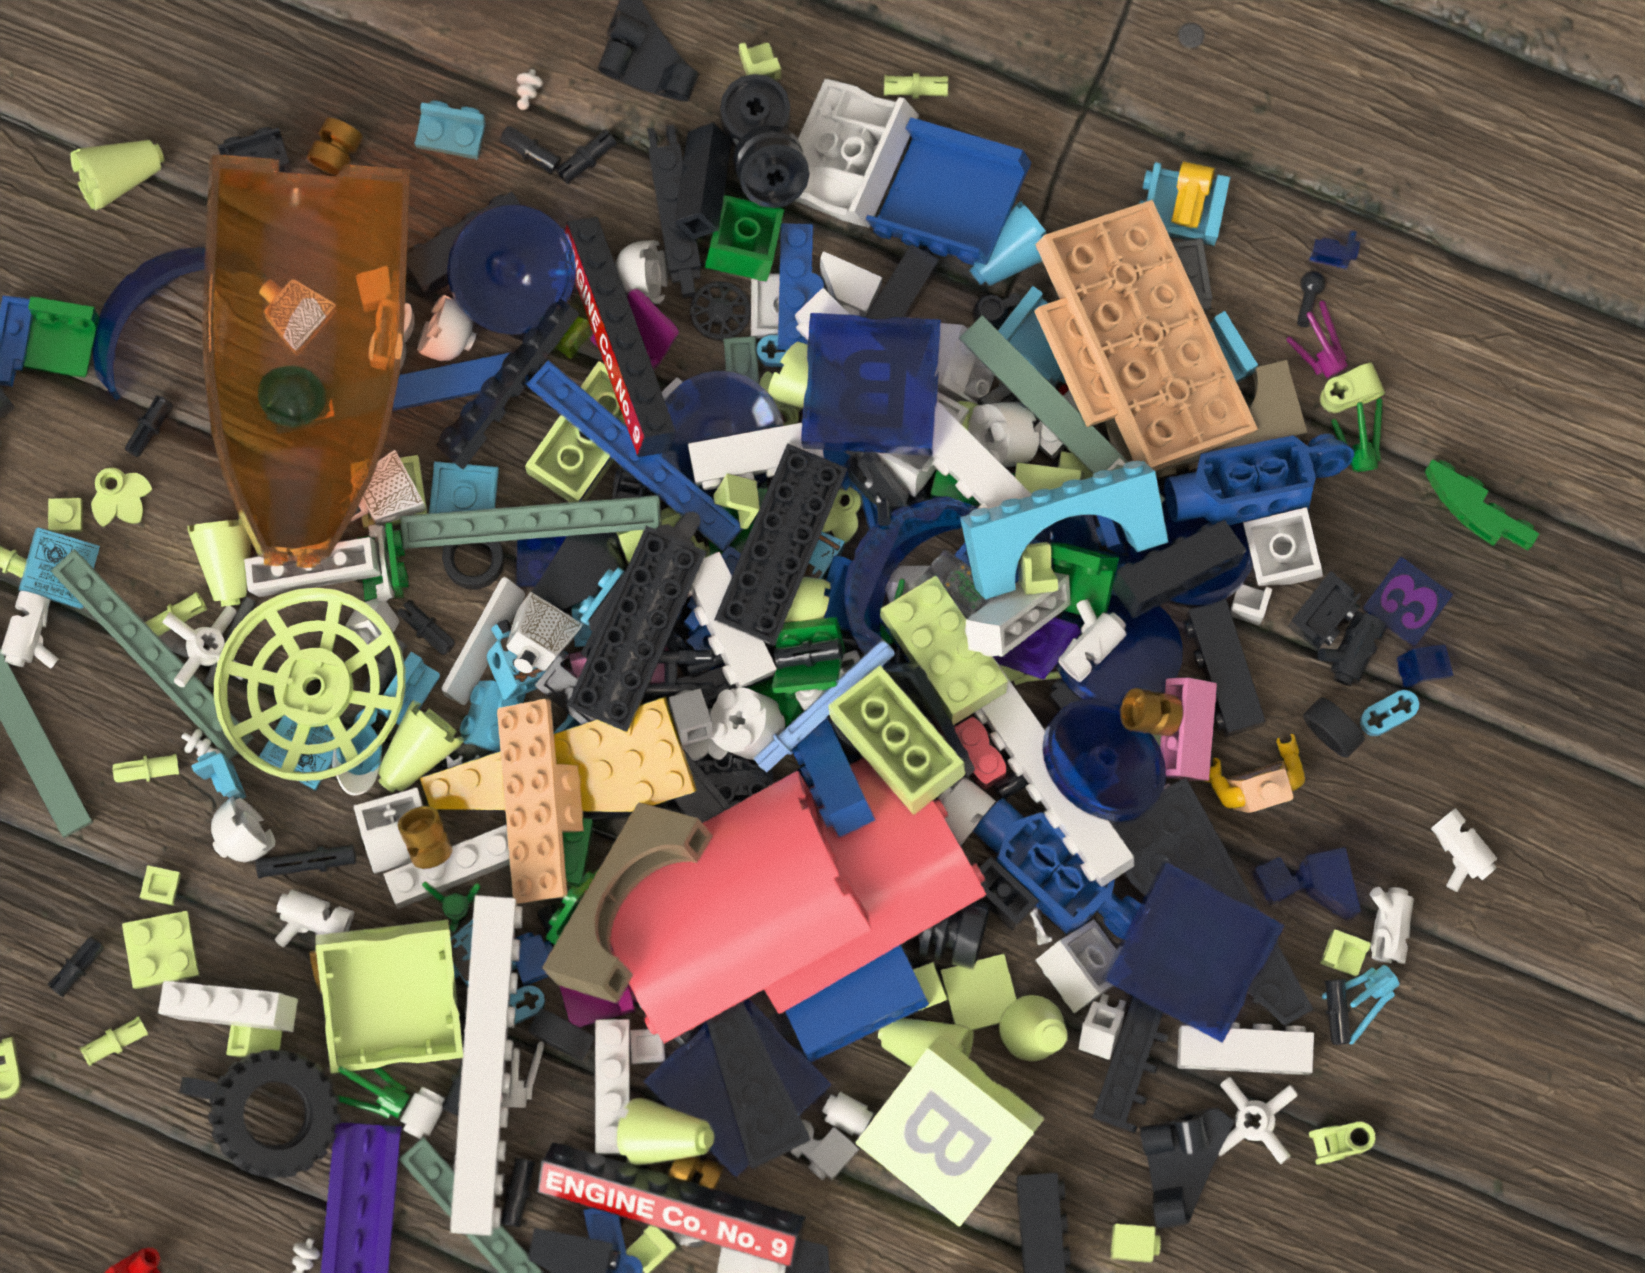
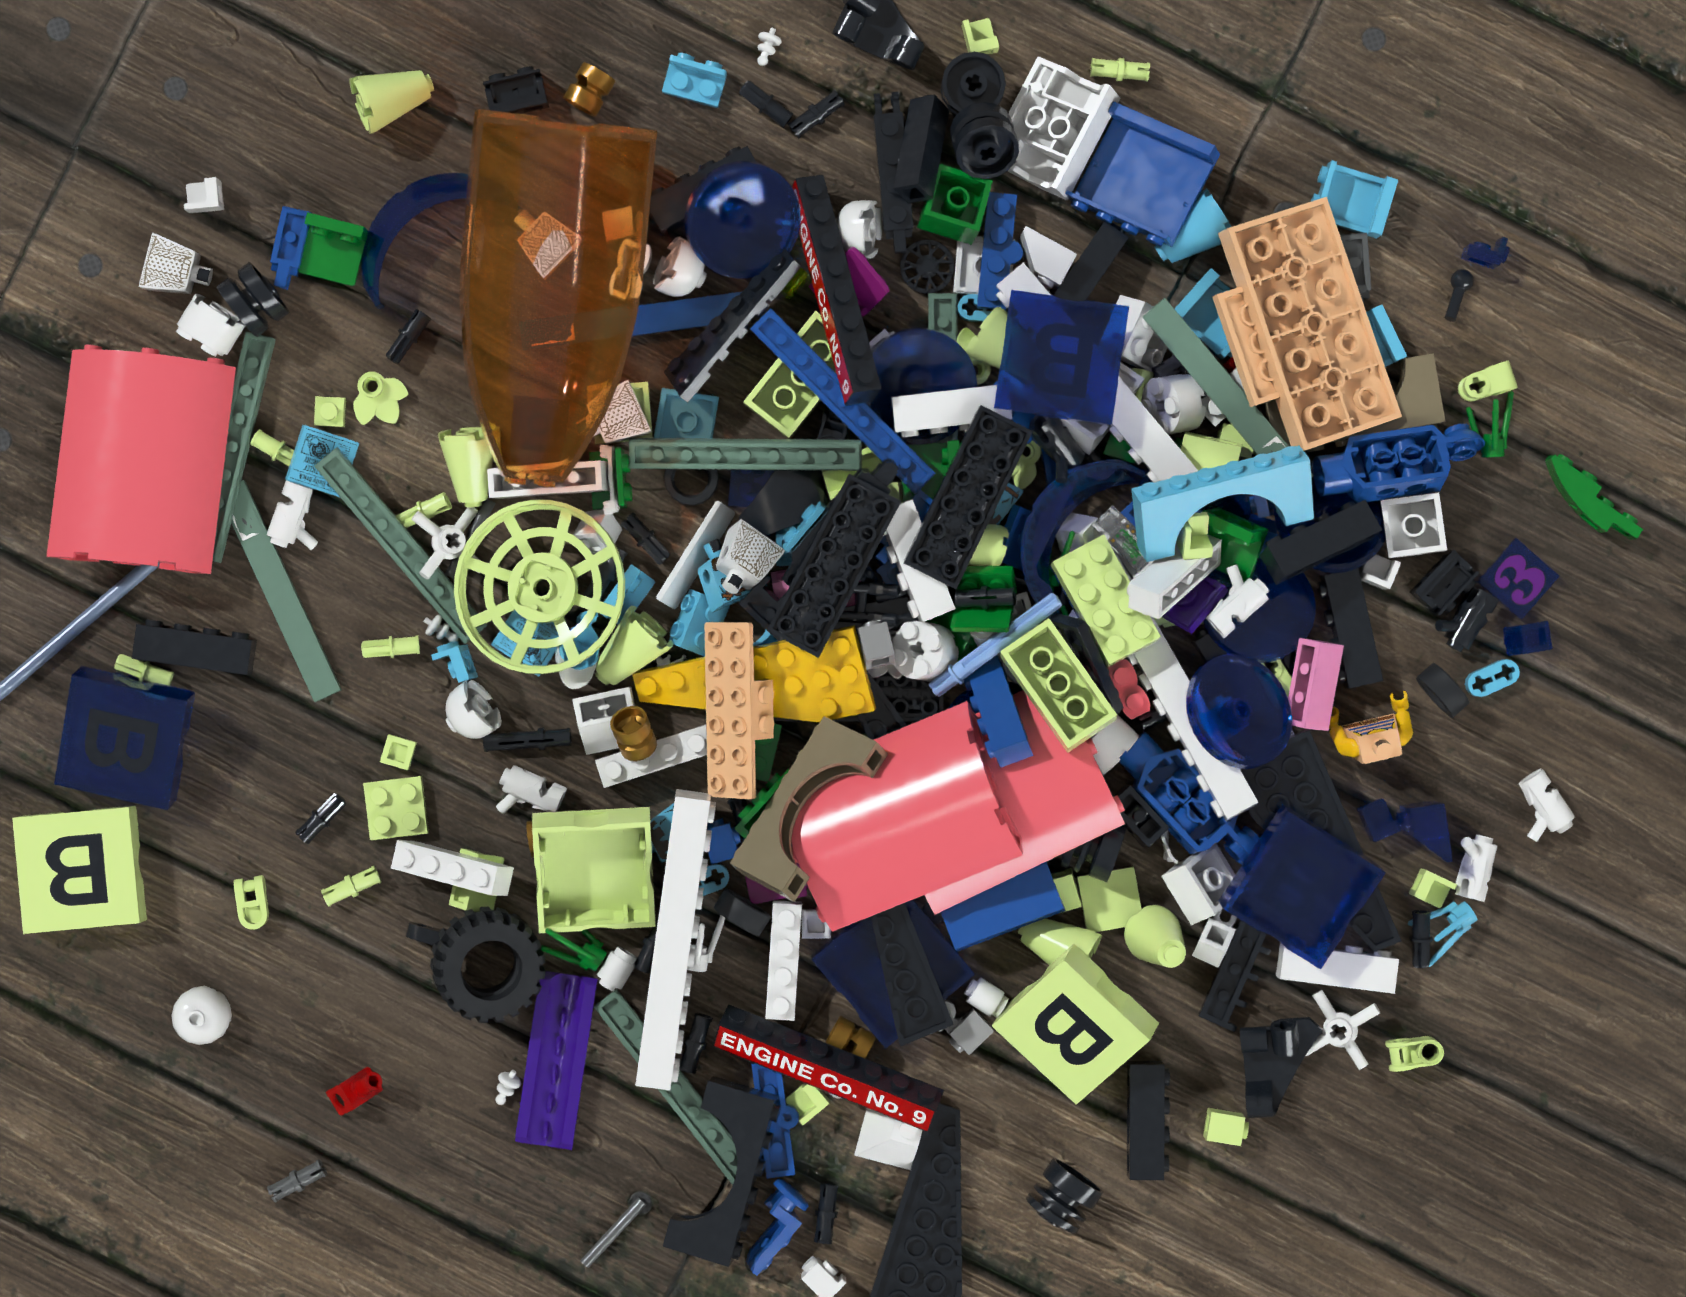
camera: 15 degrees right, 10 degrees up
clear green piece [258,365,326,430] -> none
green plant [422,881,481,932] -> none
yellowish green cone [617,1098,714,1165] -> none
yellowish green panel [714,474,760,529] -> none
black piece [972,294,1021,330] -> none
pearl gold wheel [1120,688,1183,737] -> none
yellow piece [1171,161,1215,229] -> none
magenta plant [1286,300,1349,379] -> none

